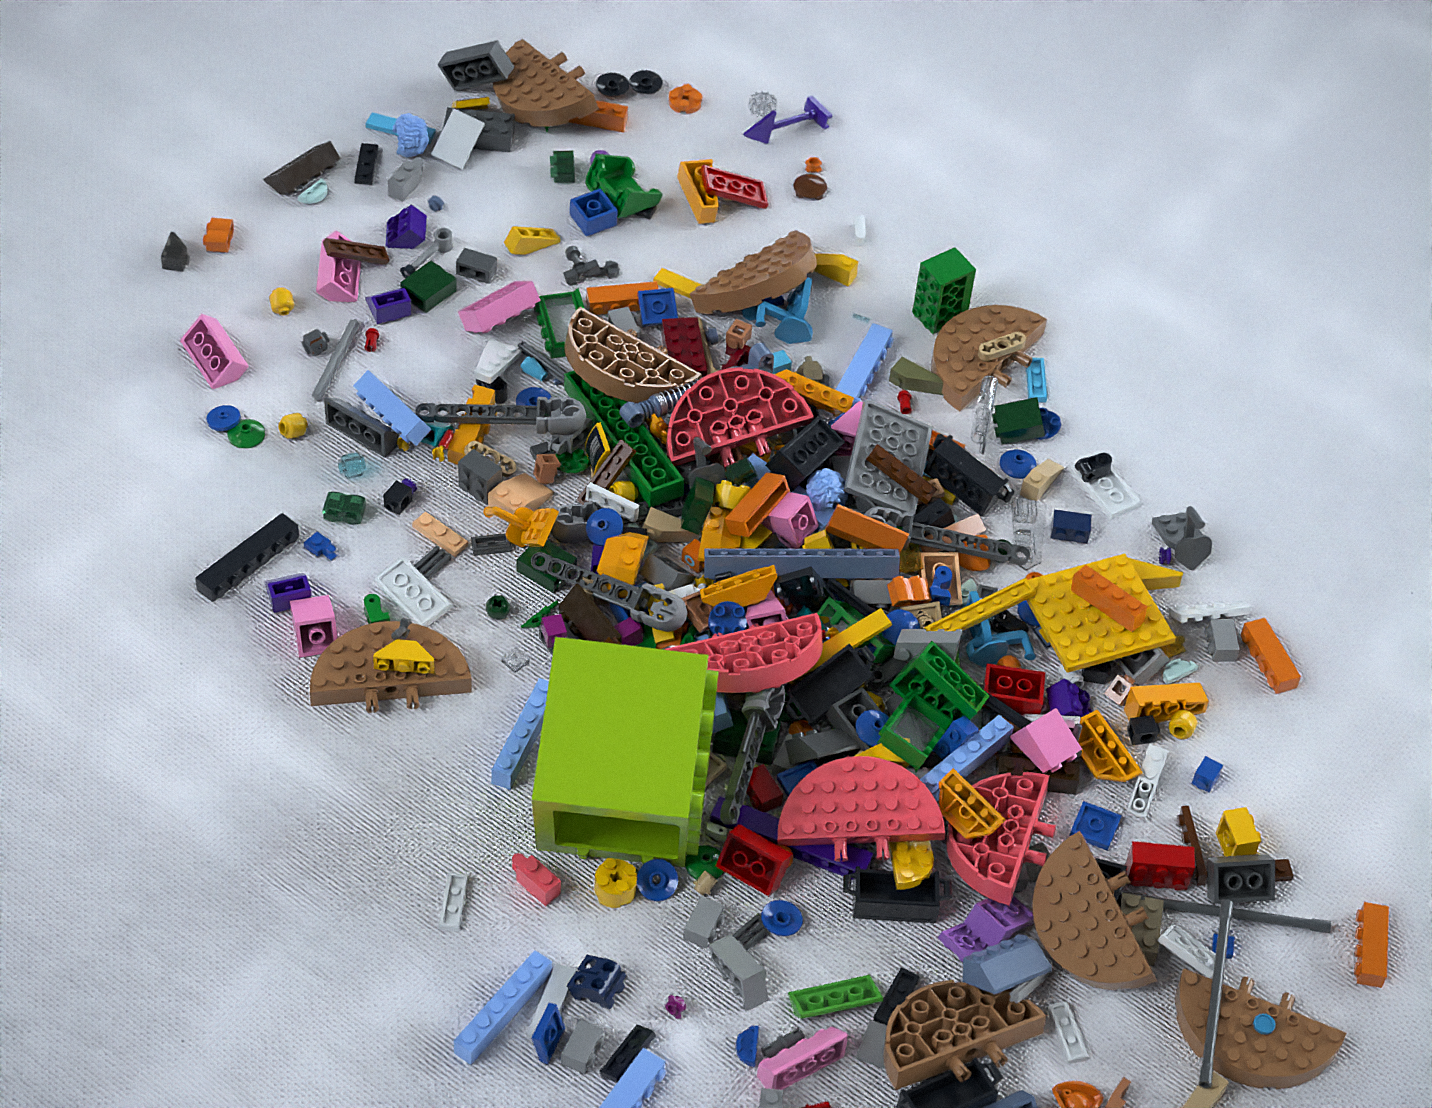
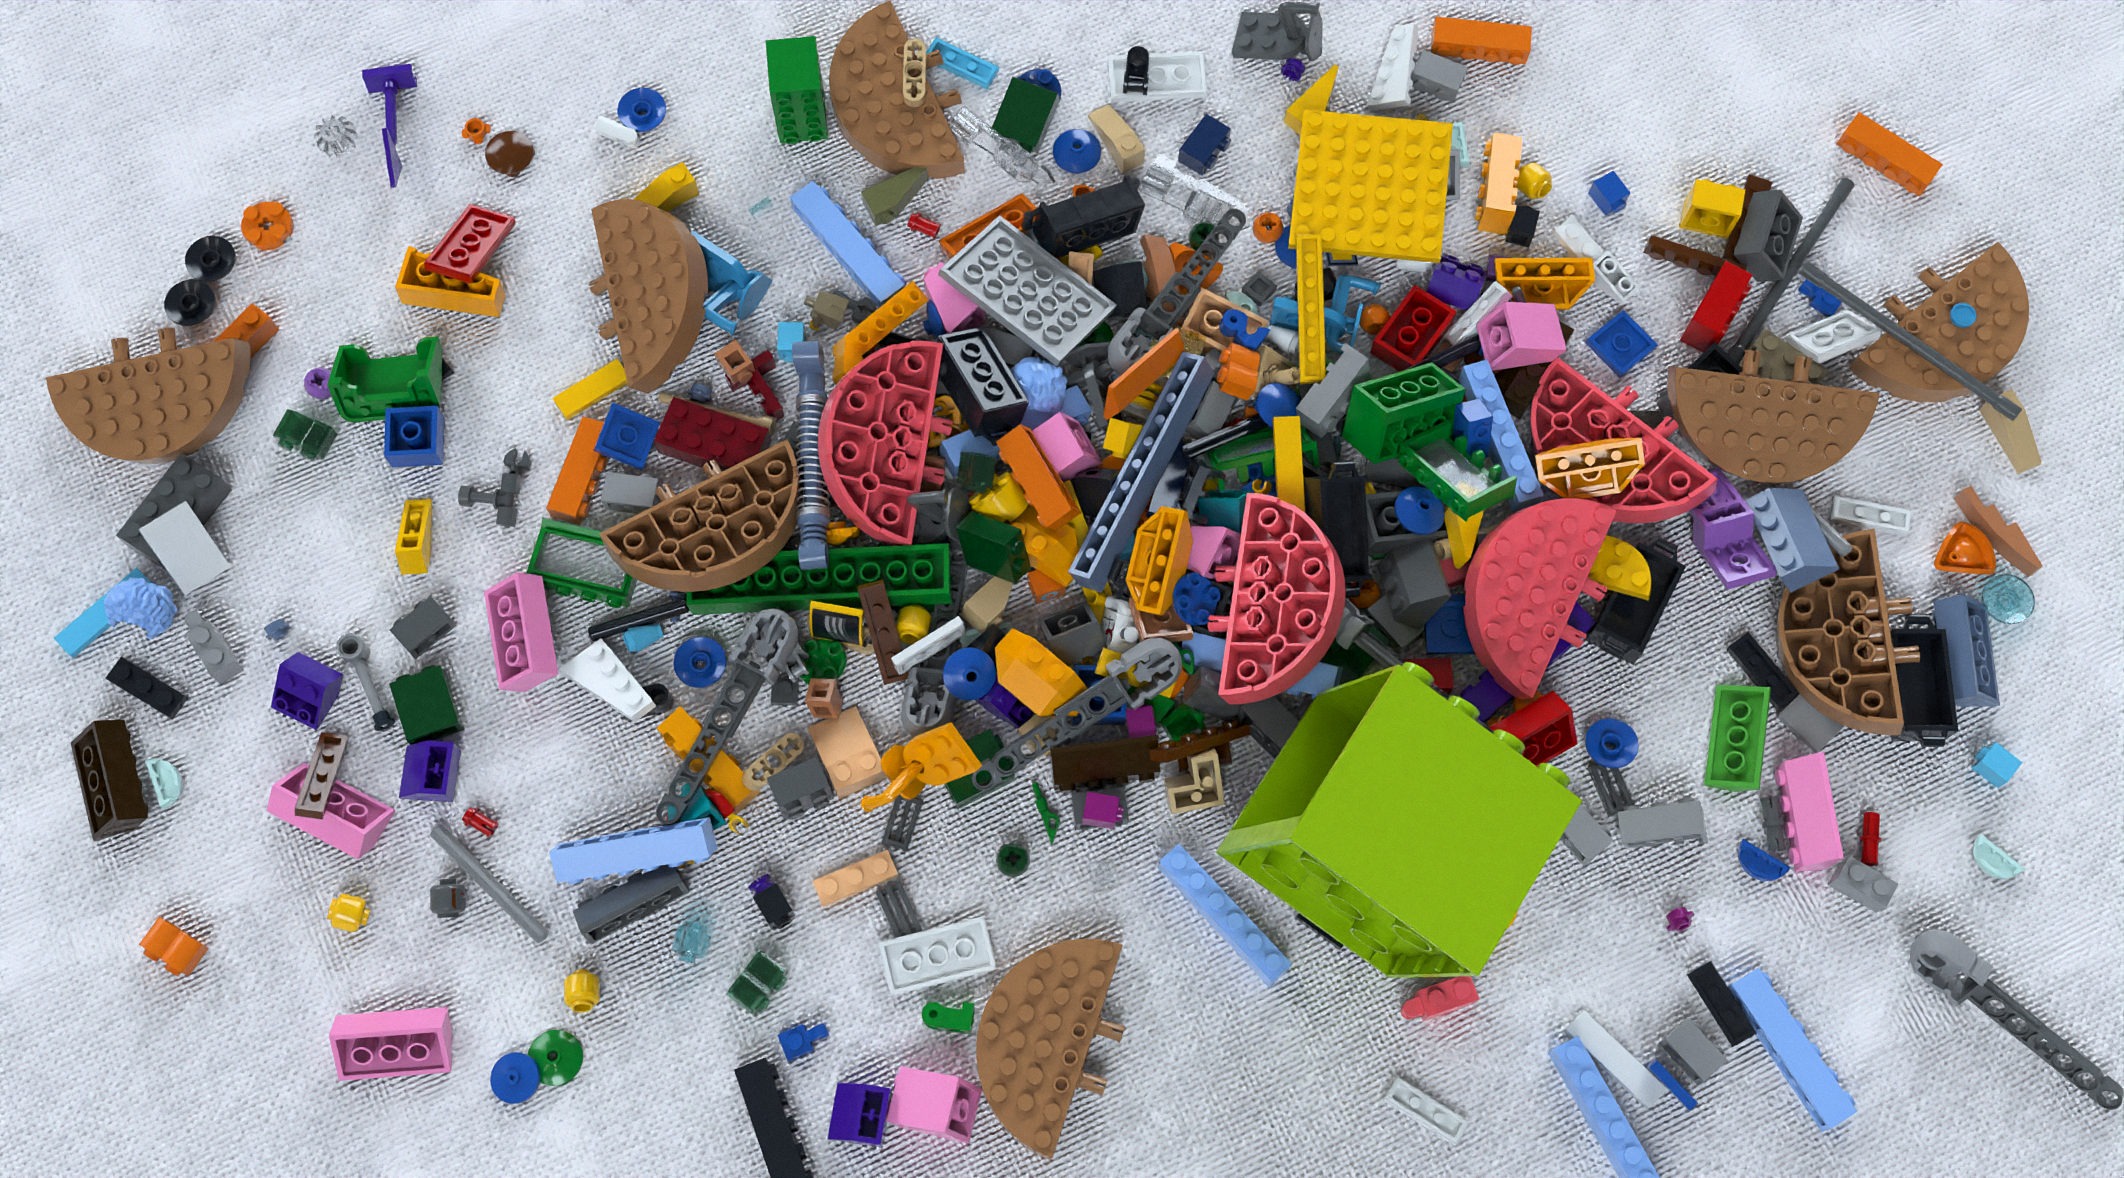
camera: 60 degrees left, 20 degrees up
clear smoke slope [161,231,190,272] -> none
yellow slope [373,639,435,674] -> none
dark grey bar [391,617,412,640] -> none
dark grey brick [437,40,514,91] -> none
yellow slope [452,97,490,110] -> none
dark blue hips [567,955,627,1009] -> none
reddish brown plate [866,444,937,504] -> none
orange brick [1071,564,1147,632] -> none
brick [1104,674,1136,706] -> none
none -> blue dish [617,88,666,132]

